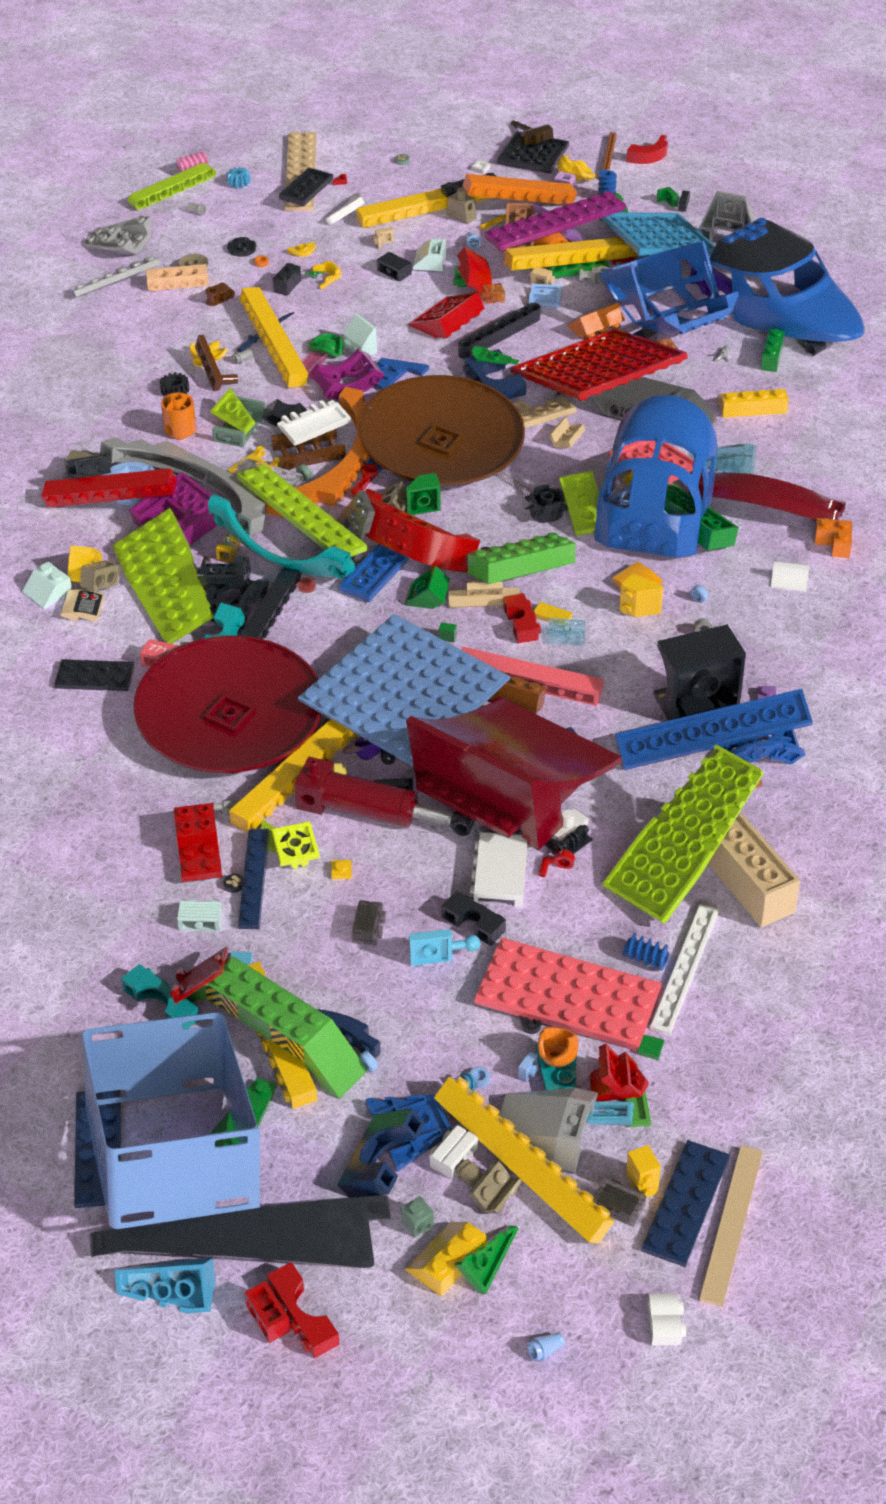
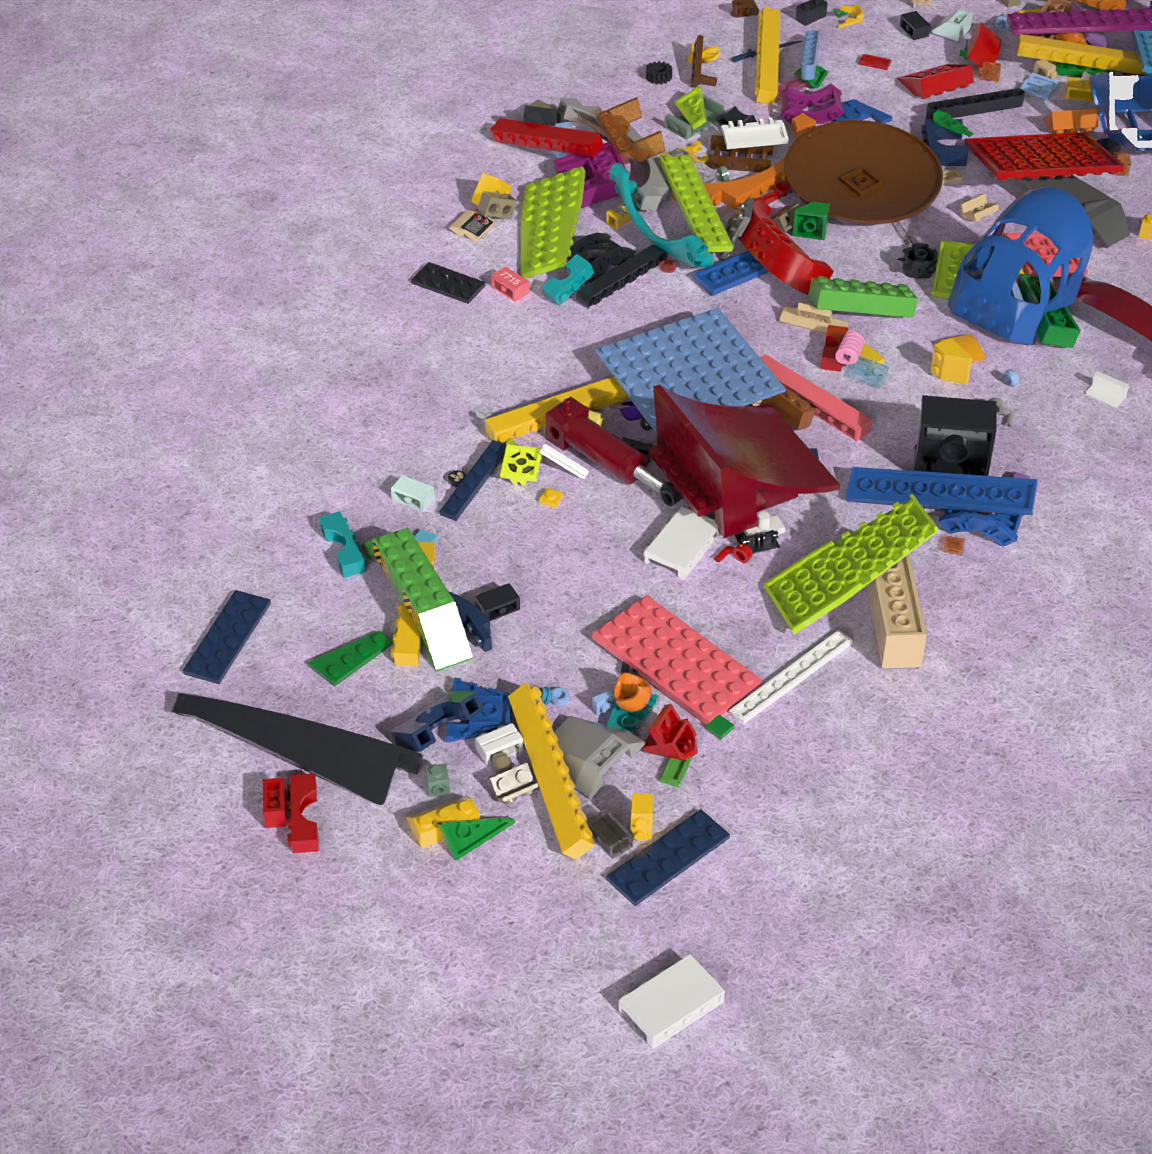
camera: 25 degrees right, 0 degrees up
light aqua slope [22,562,72,609] -> none
medium blue piece [82,1013,260,1229] -> none
dark azure wedge [114,1258,216,1313] -> none
dark red dish [134,635,322,773] -> none
orange cylinder [161,392,197,440] -> none
red window [170,946,229,1004] -> none
red piece [173,803,223,882] -> none
black fence [197,556,251,586] -> none
light grey pin [232,348,253,364] -> none
light aqua slope [343,314,377,356] -> none
clear smoke brick [352,900,387,946] -> none
light blue tile [359,1050,378,1072] -> none
green slope [404,566,450,609] -> none
medium azure plate [409,929,481,966] -> none
green piece [438,622,457,642] -> none
black arch [442,891,506,946] -> none
tan wing [520,397,576,429] -> none
light blue cone [527,1332,565,1361] -> none
medium azure tile [587,1102,634,1125] -> none
blue piece [622,933,670,971] -> none
white brick [647,1293,686,1346] -> none
clear light blue wedge [689,444,757,474] -> none
tan tile [700,1145,763,1308] -> none
none -> black brick [475,583,520,621]
none -> white axle [539,444,589,479]
none -> clear orange windscreen [597,97,666,162]
none -> white panel [619,954,725,1049]
none -> medium blue beam [801,30,819,80]
none -> bright pink piece [836,330,865,365]
none -> red tile [859,54,891,70]
none -> yellow piece [1065,77,1094,101]

